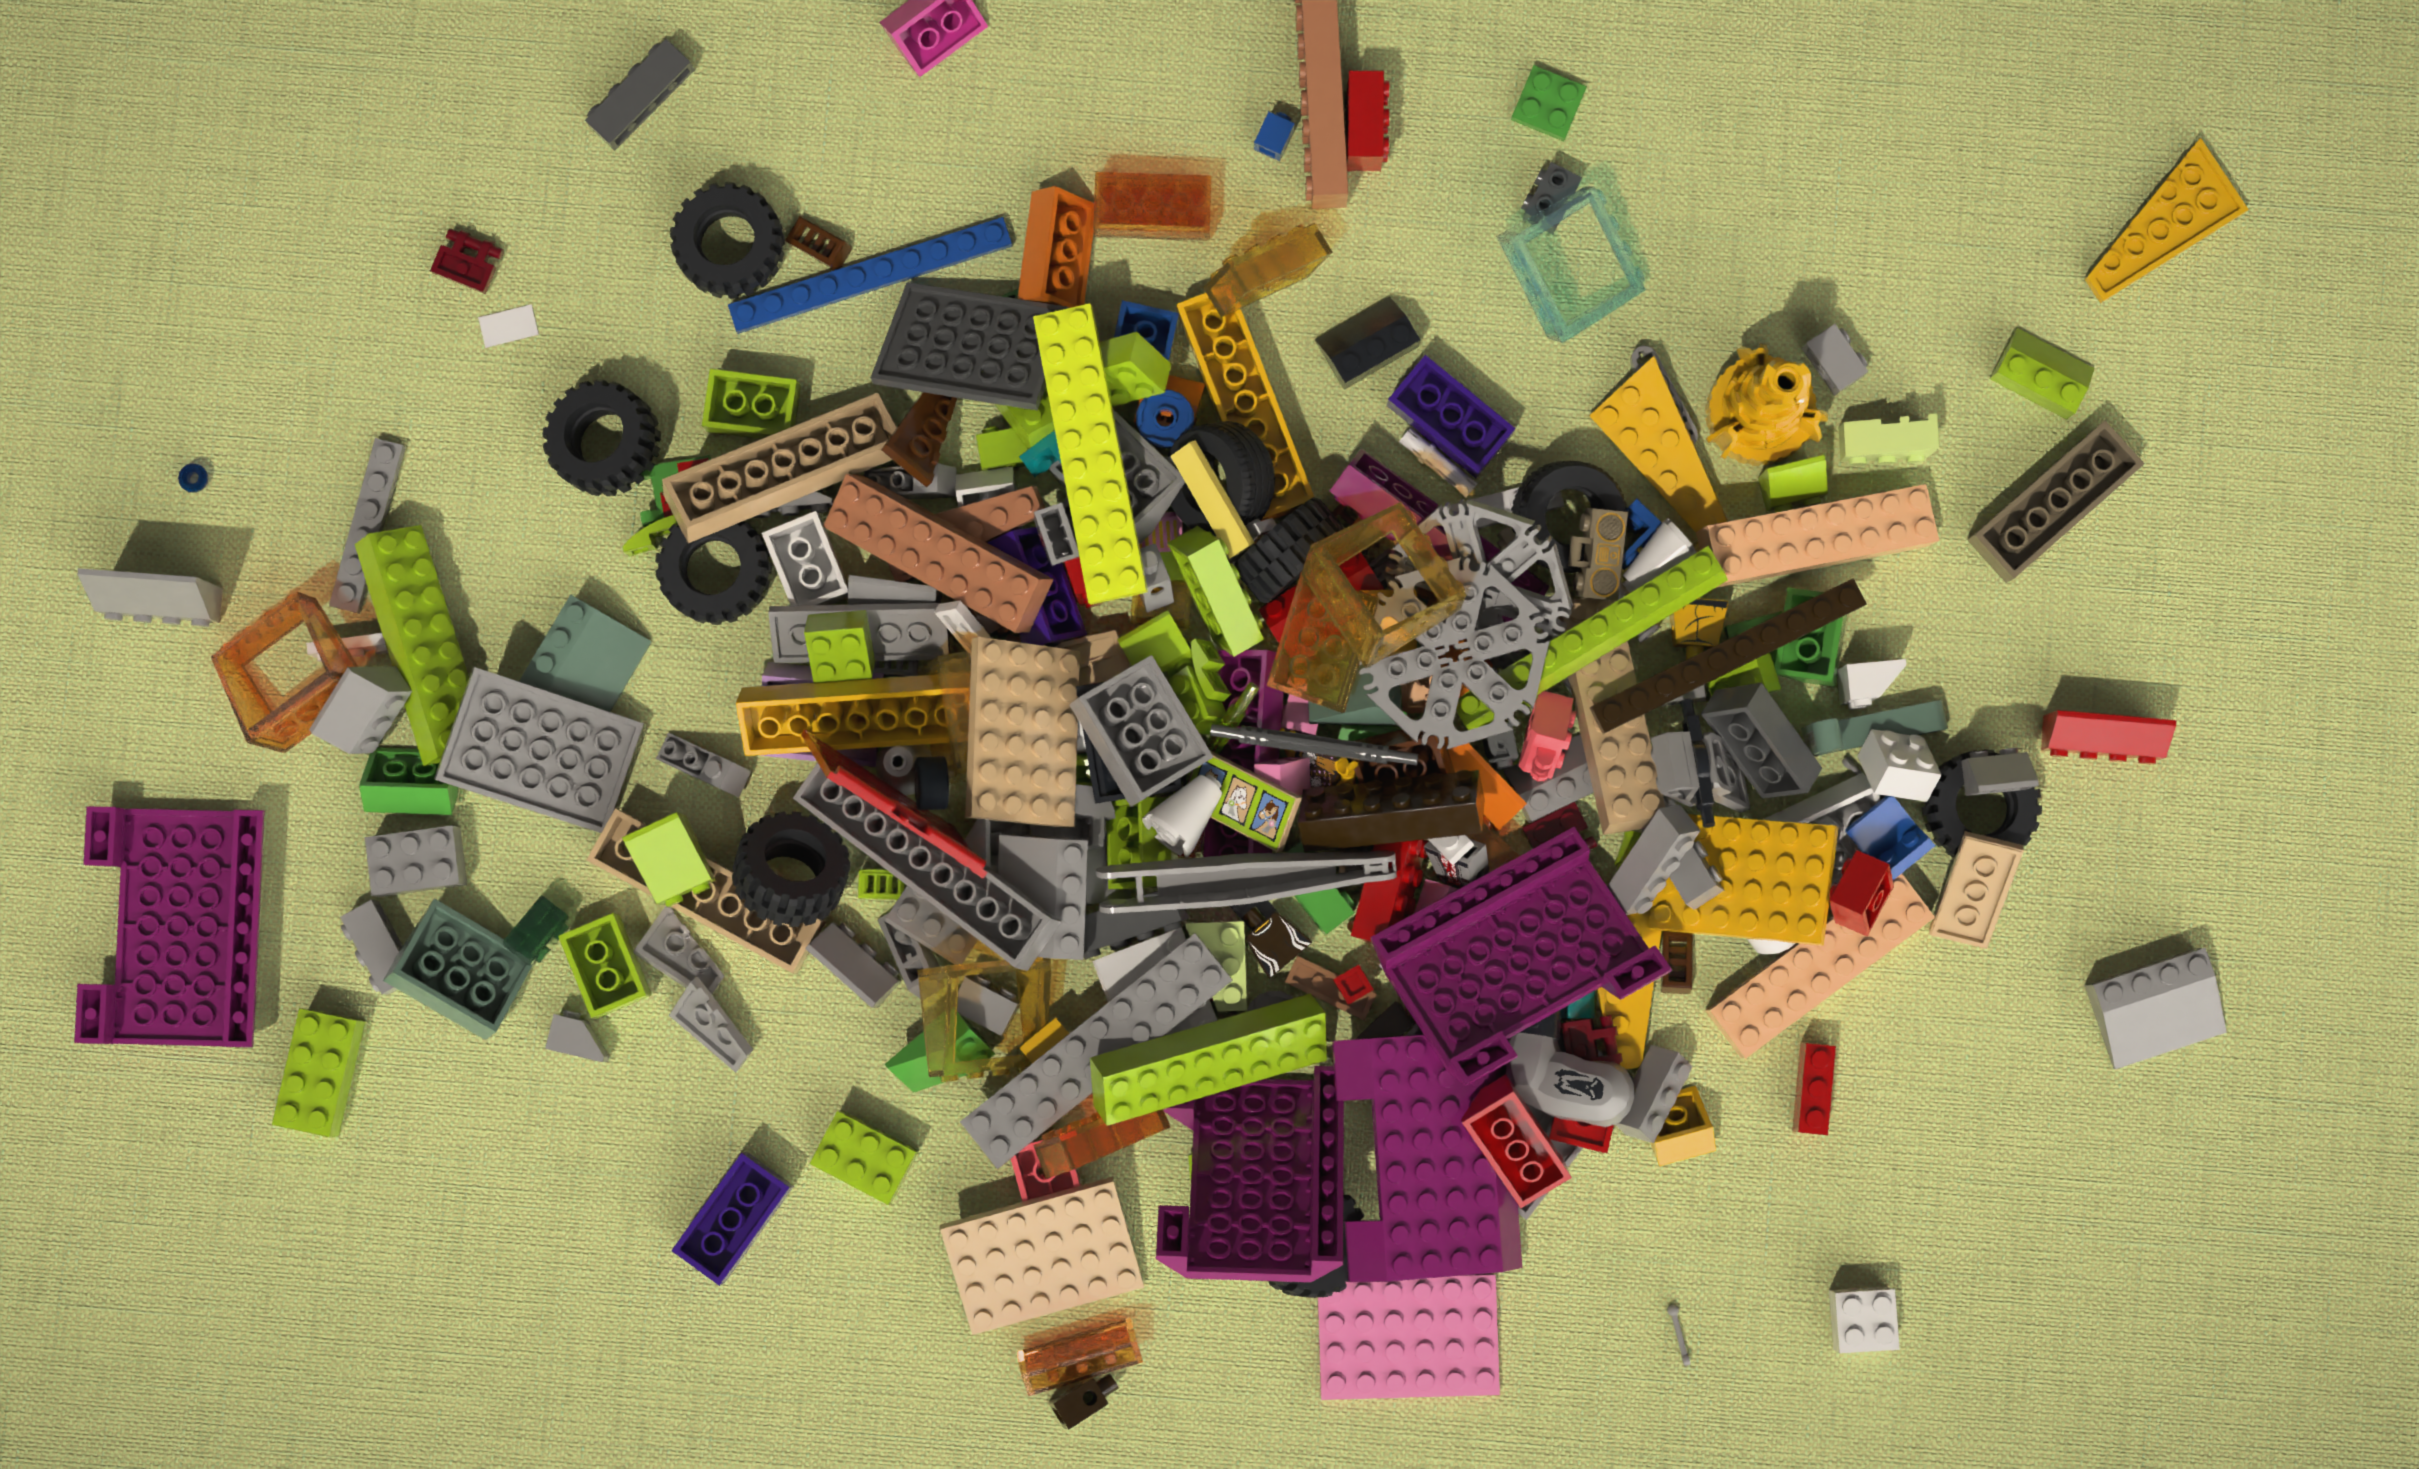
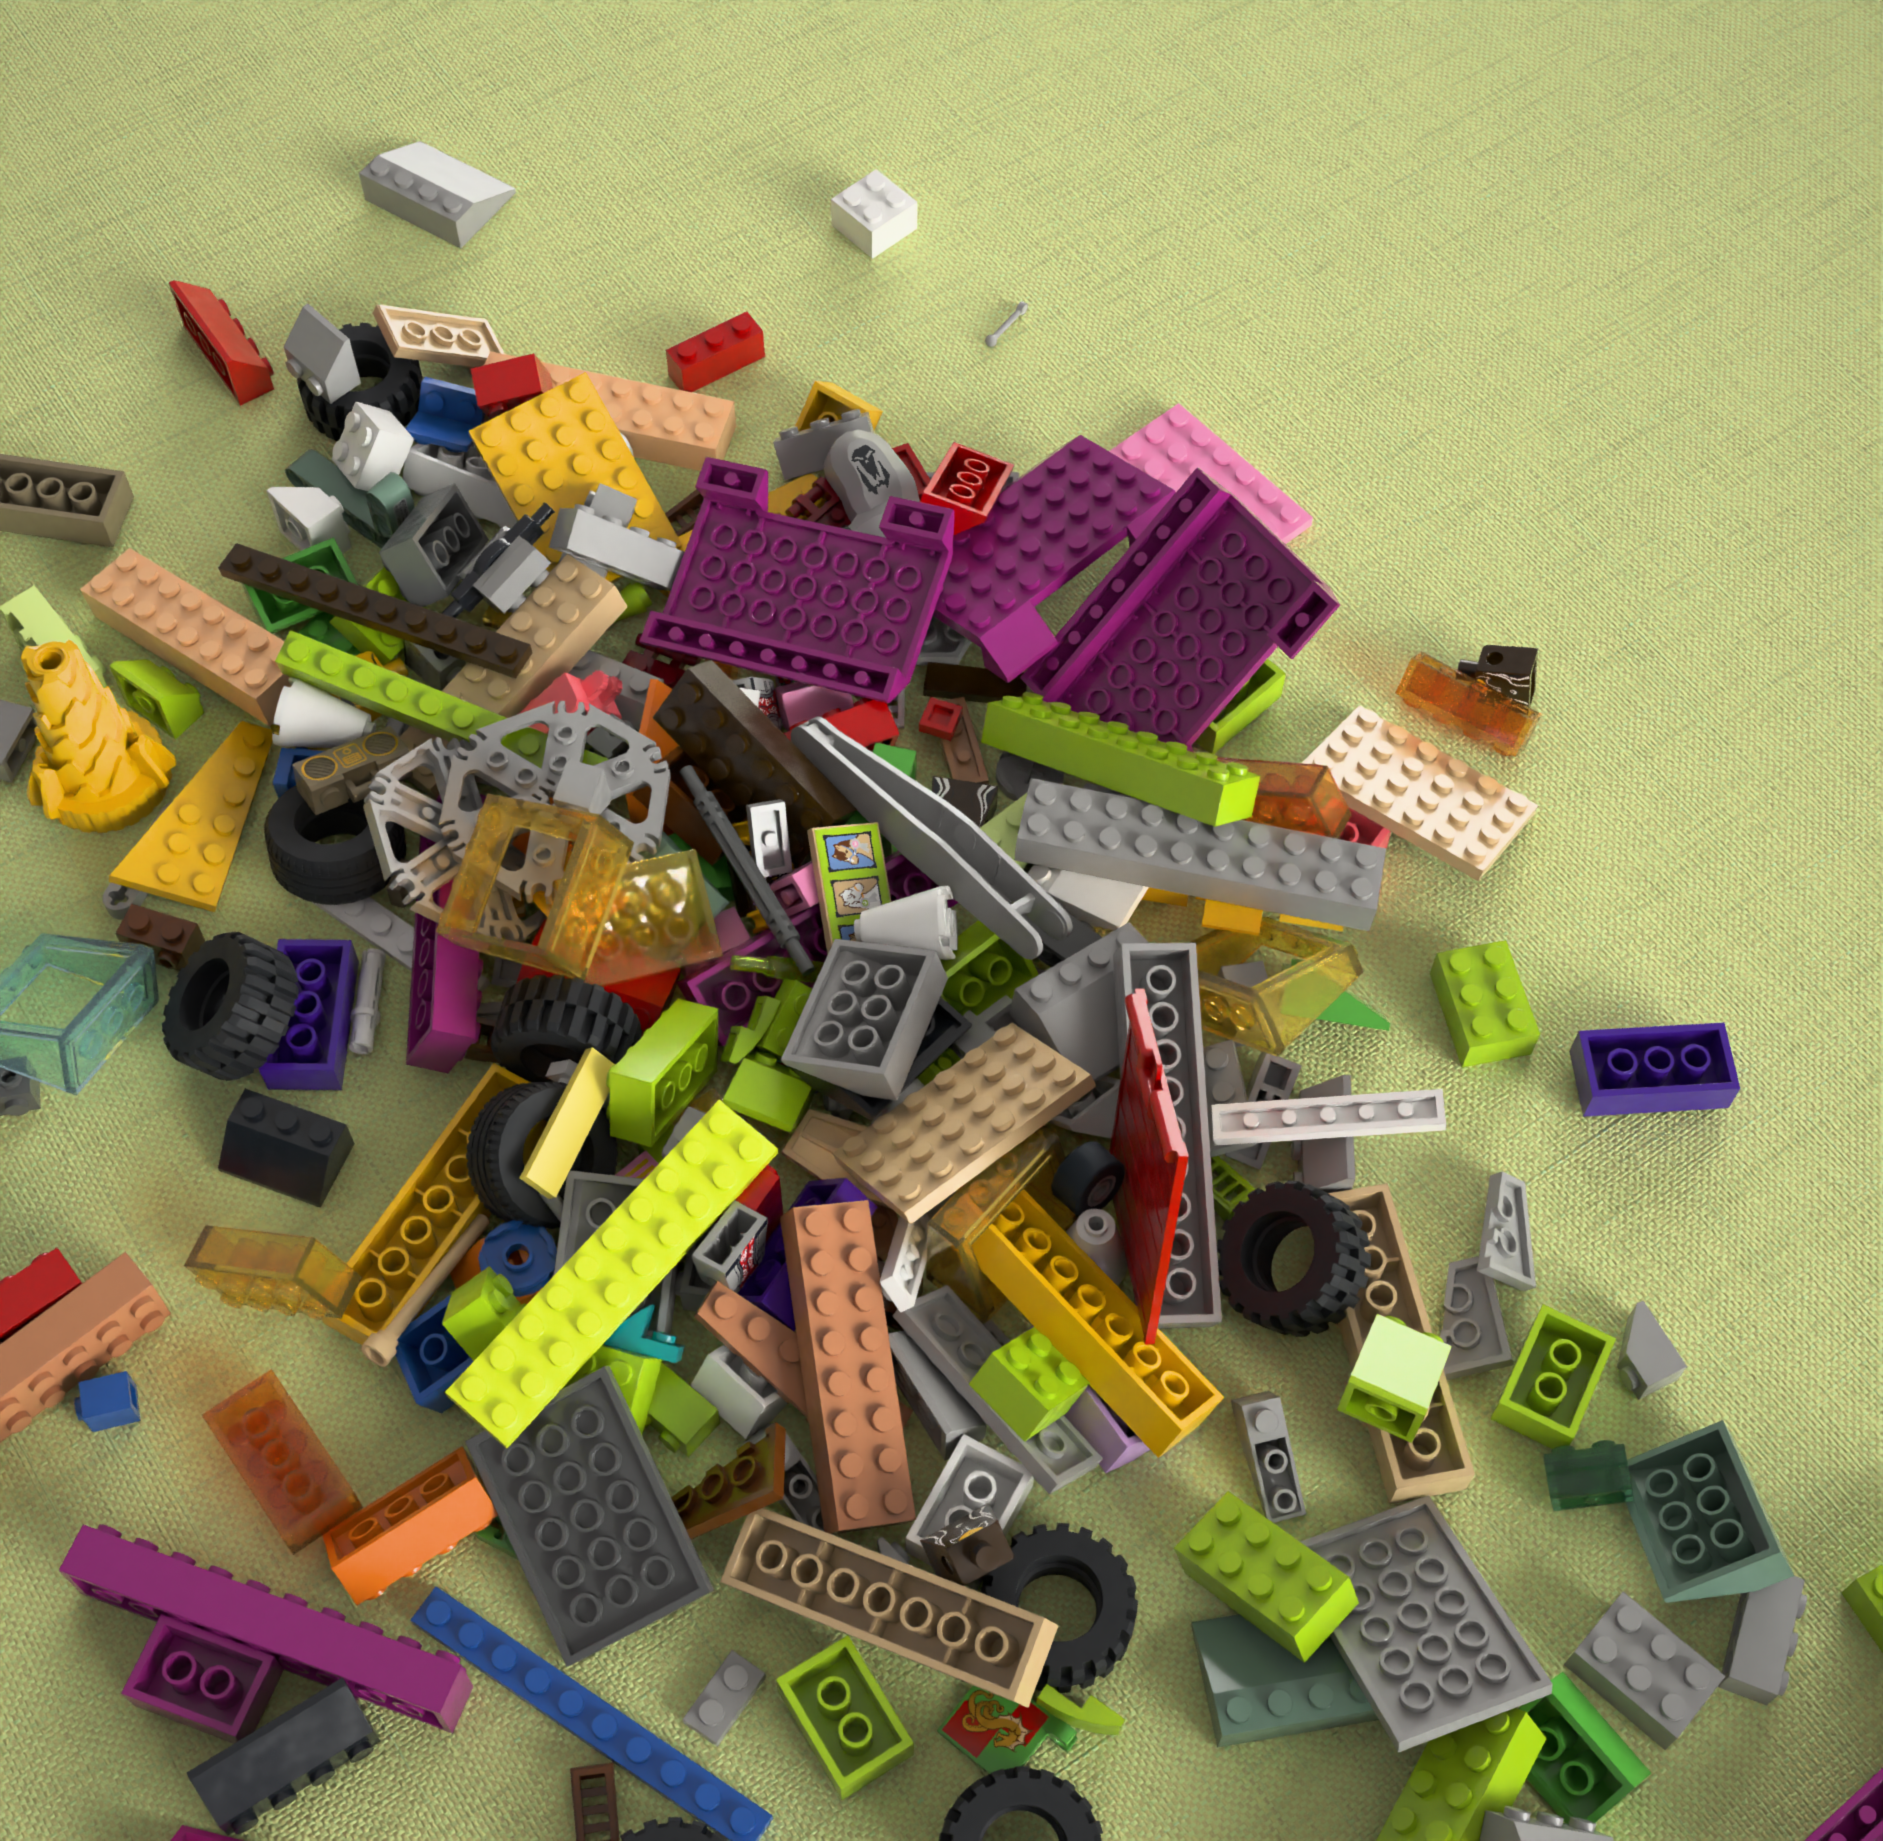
camera: 135 degrees left, 25 degrees down
none -> magenta brick [59,1524,473,1734]
none -> reddish brown brick [115,904,206,971]
none -> magenta brick [121,1614,284,1744]
none -> black tyre [162,932,298,1081]
none -> black slope [187,1677,380,1835]
none -> tan piece [361,1214,490,1367]
none -> light grey slope [553,759,612,823]
none -> light grey plate [683,1650,766,1747]
none -> light grey plate [746,799,792,877]
none -> dark brown torso [920,1504,1014,1586]
none -> lime brick [1174,1491,1359,1663]
none -> white plate [1212,1089,1446,1146]

